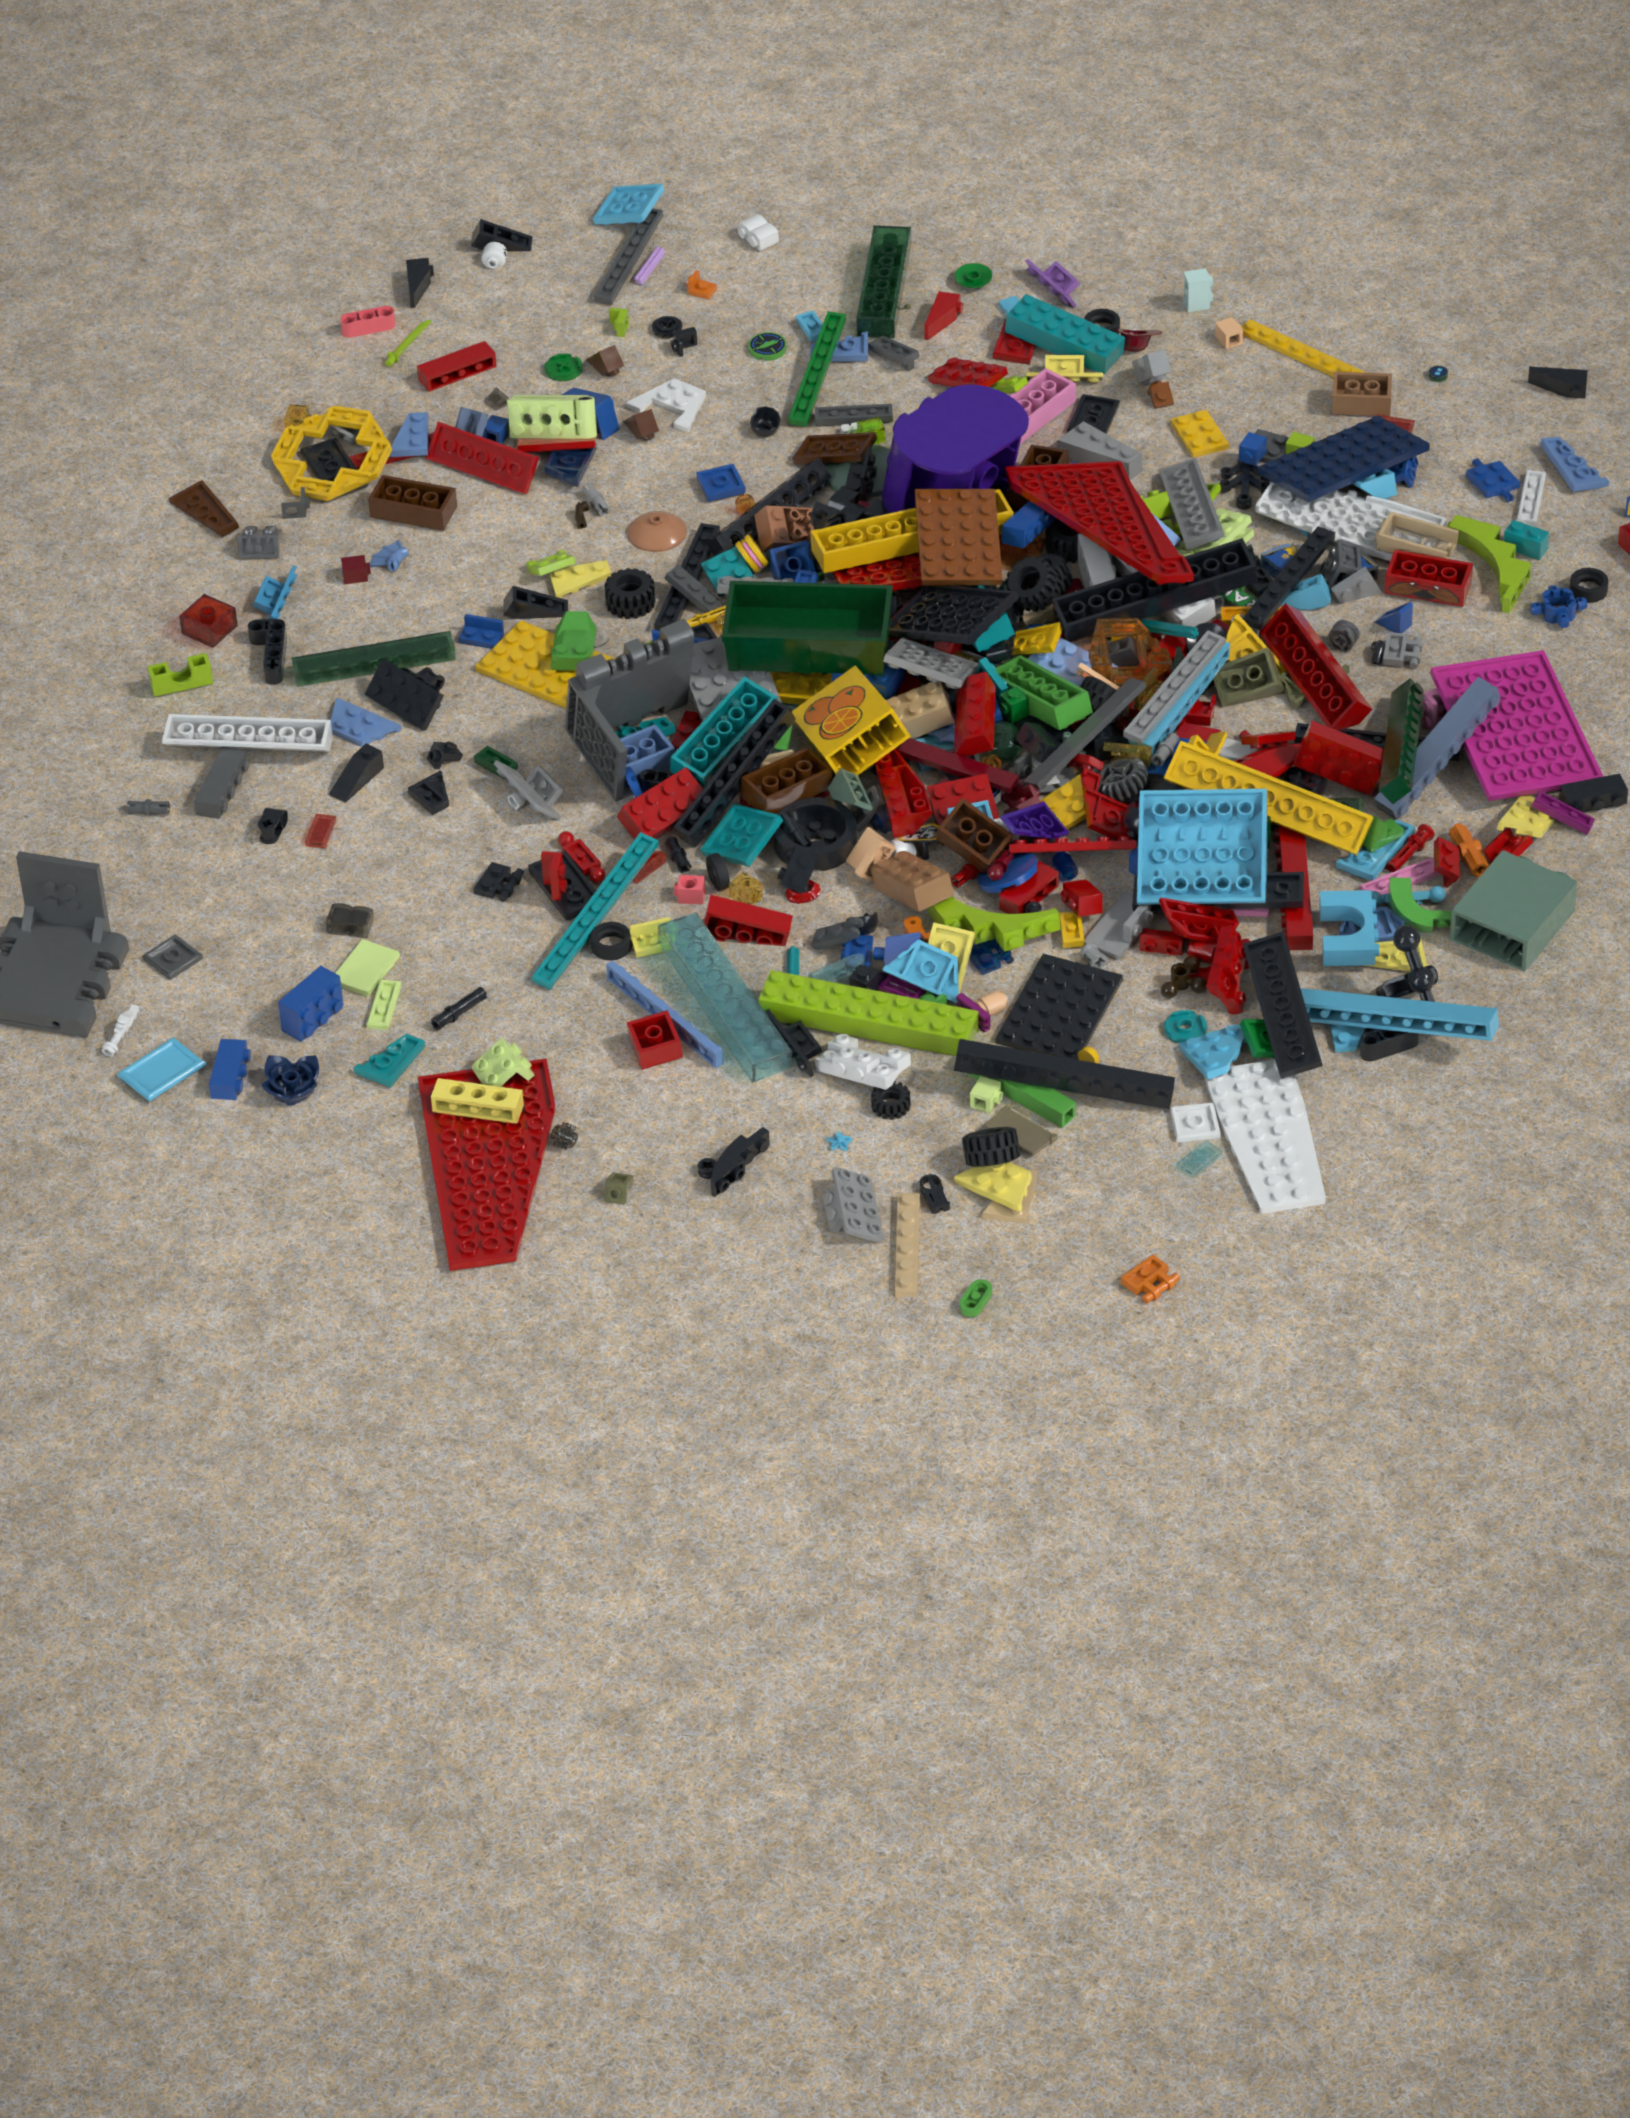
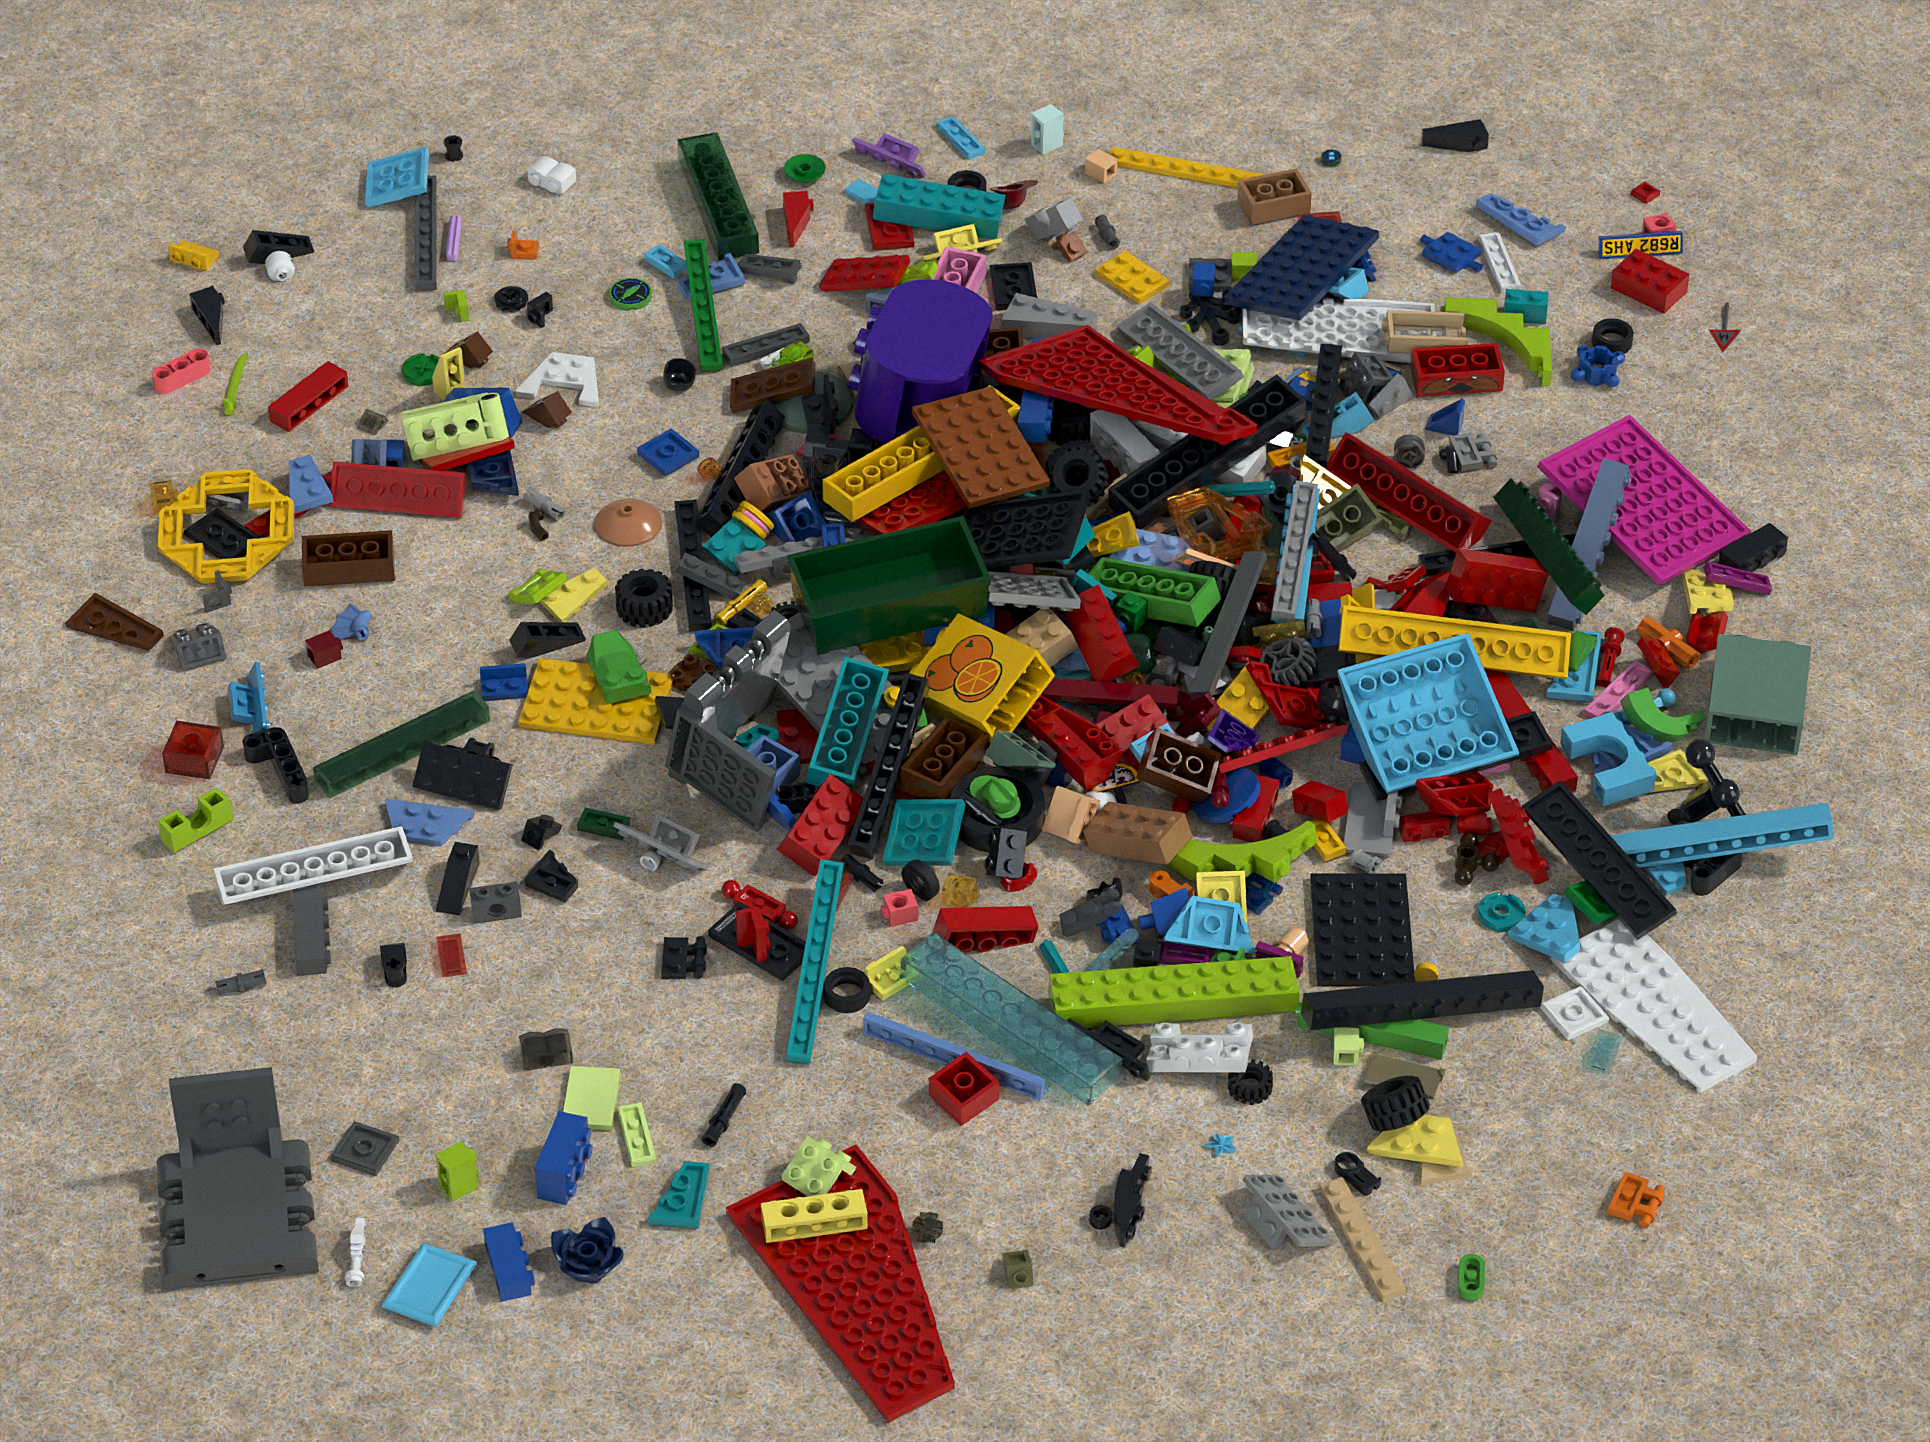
camera: 25 degrees left, 0 degrees up
none -> yellow bracket [168,240,219,271]
none -> light yellow slope [432,347,465,402]
none -> lime brick [435,1141,479,1202]
none -> black bush [444,135,463,162]
none -> dark grey brick [469,881,522,924]
none -> medium azure tile [936,116,986,160]
none -> bright green piece [970,775,1021,819]
none -> dark grey pin [1095,215,1120,249]
none -> black pin [1309,531,1357,582]

